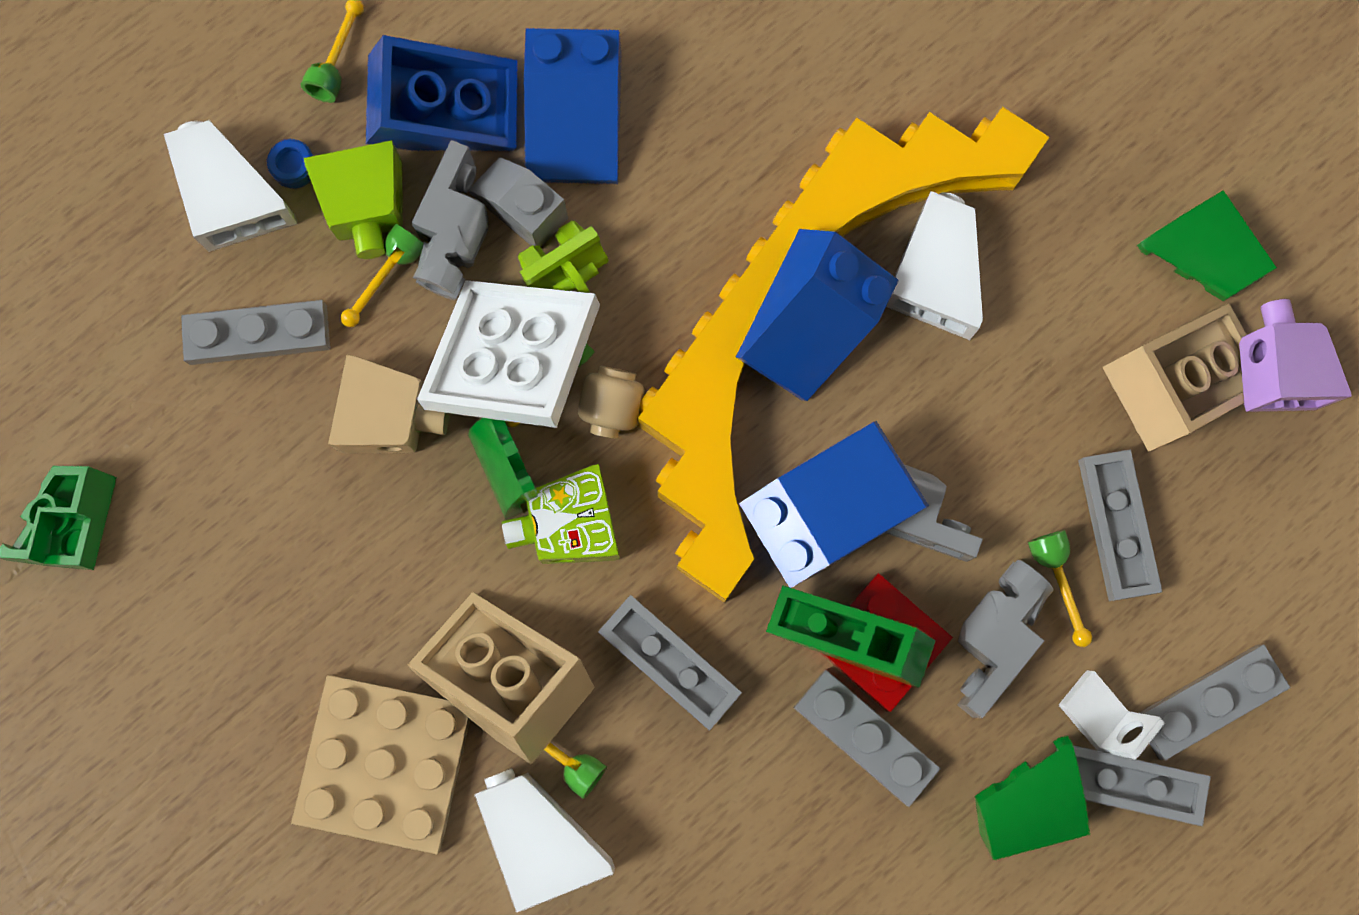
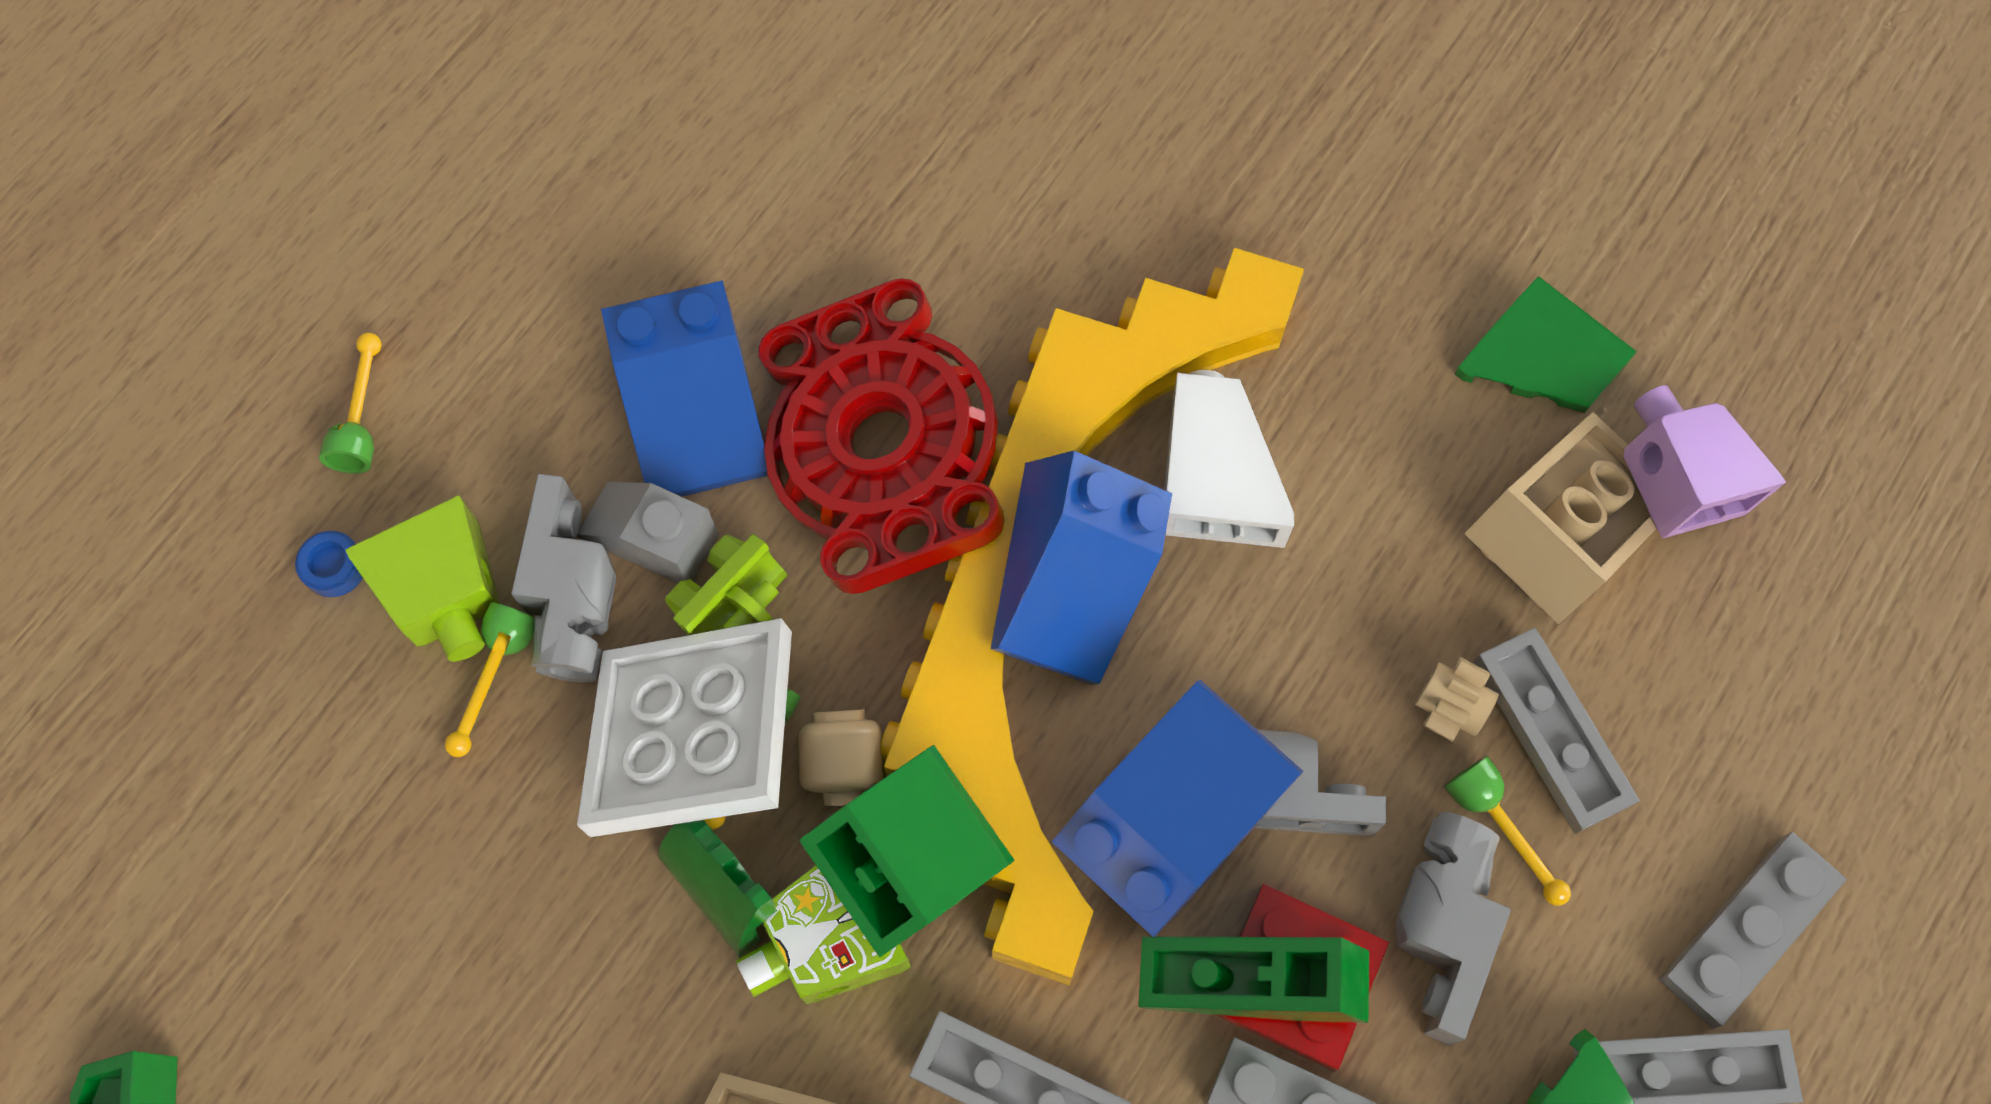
camera: 15 degrees left, 10 degrees down
white slope [164,120,298,252] -> none
light grey plate [181,300,330,365] -> none
tan torso [328,355,450,454] -> none
blue slope [366,35,518,151] -> none
white bracket [1059,670,1165,760] -> none
none -> red piece [758,278,1005,594]
none -> green slope [799,745,1015,958]
none -> tan gear [1415,657,1499,742]

